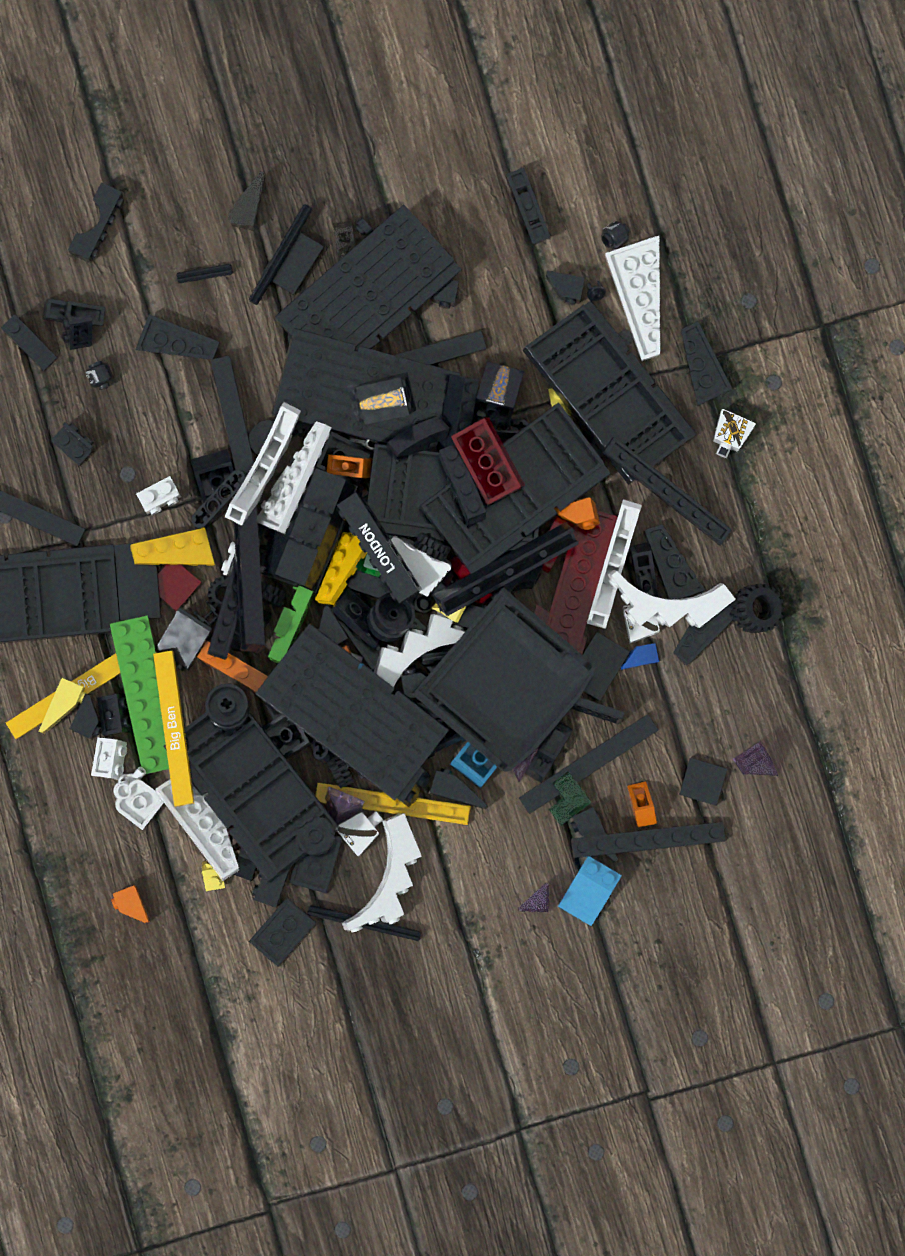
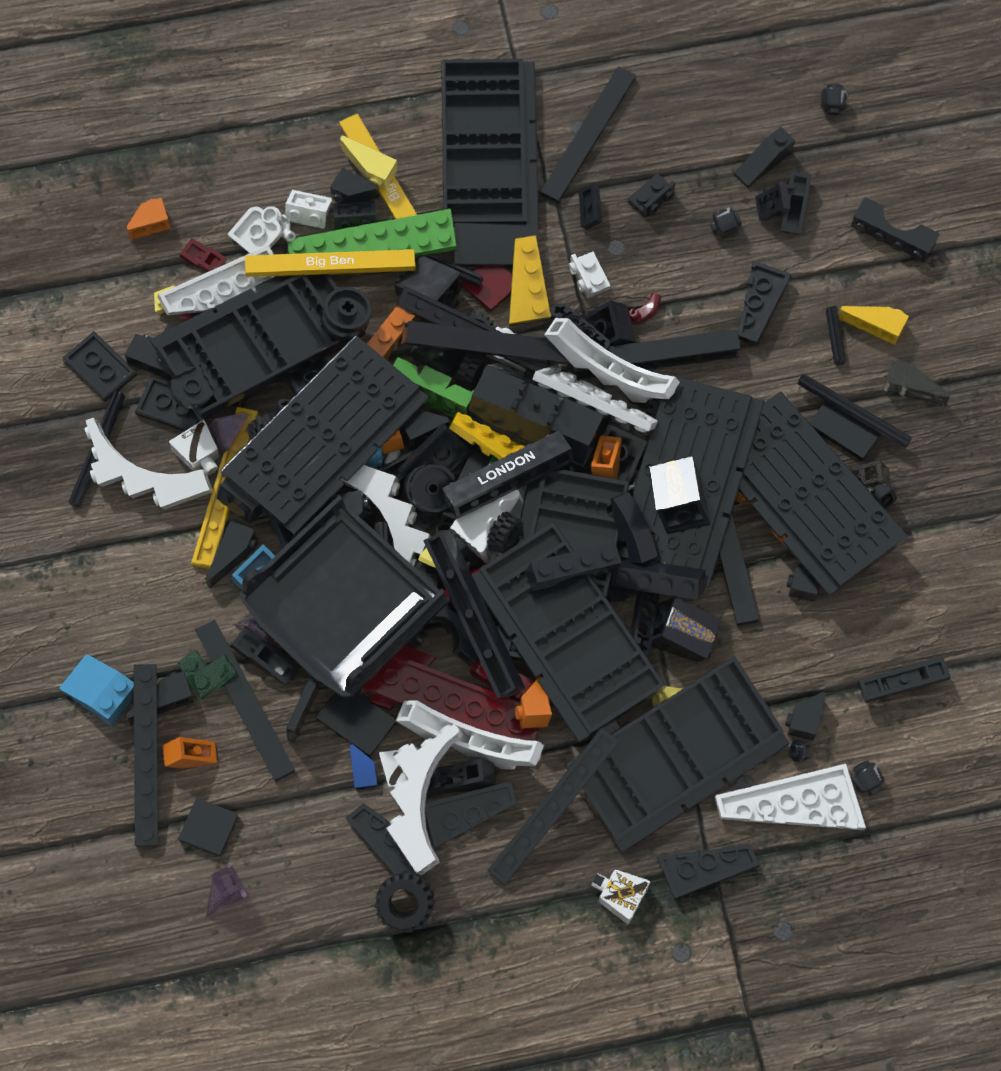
camera: 95 degrees right, 15 degrees down
dark red slope [451,418,525,505] -> none
clear purple slope [518,882,549,913] -> none
none -> dark red slope [180,238,227,272]
none -> black axle [429,255,484,287]
none -> black plate [579,183,602,230]
none -> dark red arm [629,293,661,324]
none -> yellow slope [839,306,909,345]

